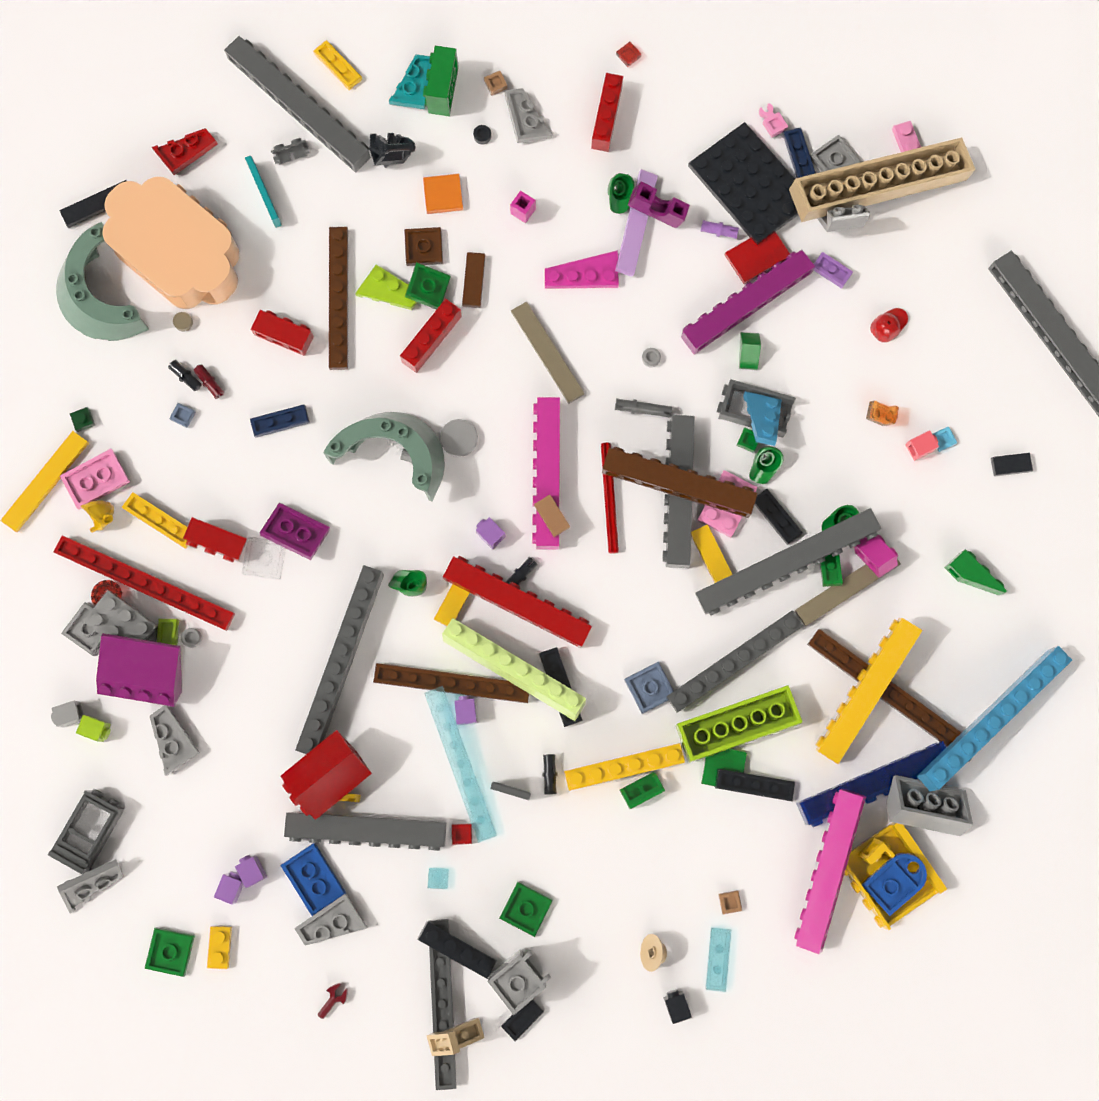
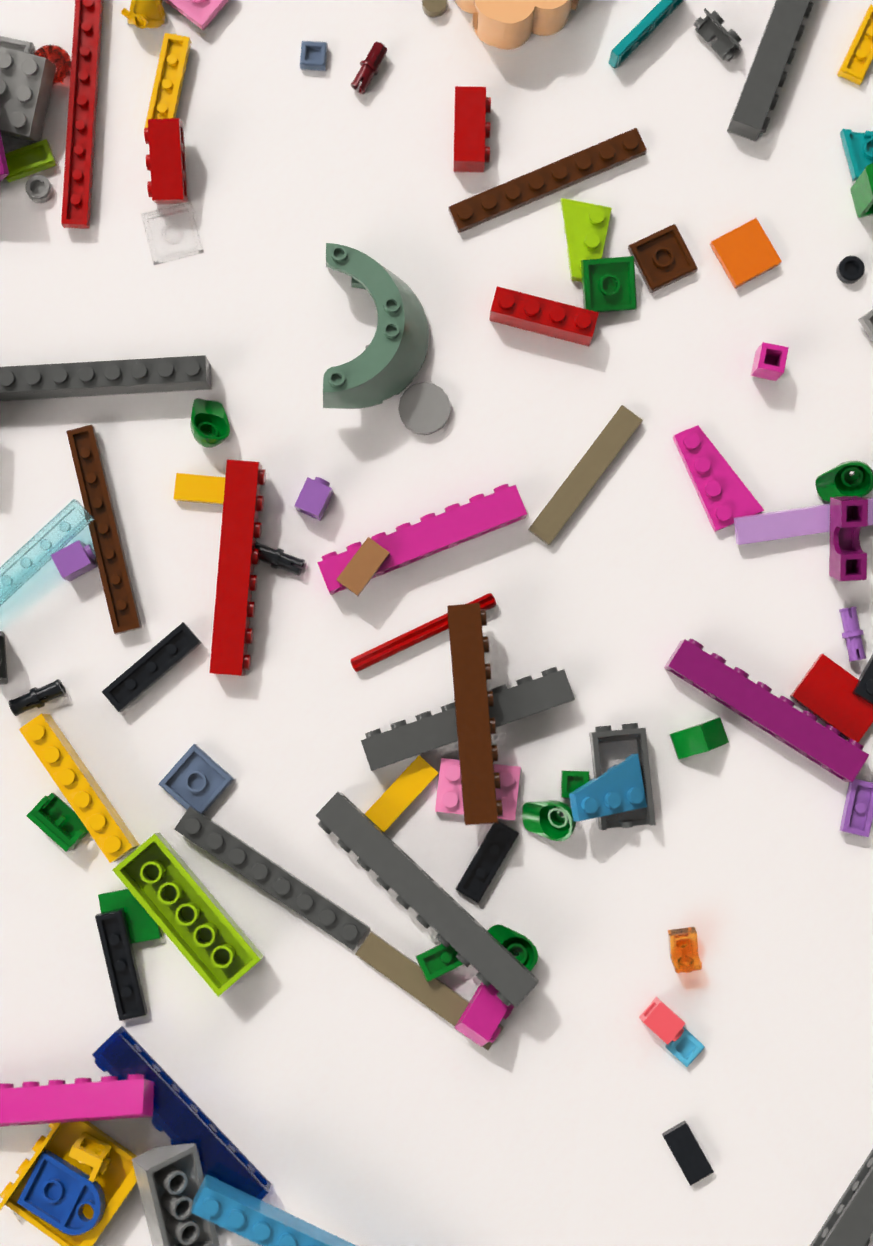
camera: 70 degrees right, 5 degrees up
black axle [168,360,202,391] -> none
dark blue tile [250,404,310,438] -> none
magenta plate [260,502,330,561] -> none
black piece [369,133,416,168] -> none
yellowish green brick [442,618,586,721] -> none
reddish brown tile [462,252,485,308] -> none
dark grey pin [615,398,672,418] -> none
light grey tile [642,348,661,368] -> none
reddish brown plate [807,629,972,762] -> none
yellow brick [815,618,923,764] -> none
red cap [870,308,908,343] -> none
green slope [944,549,1007,596] -> none

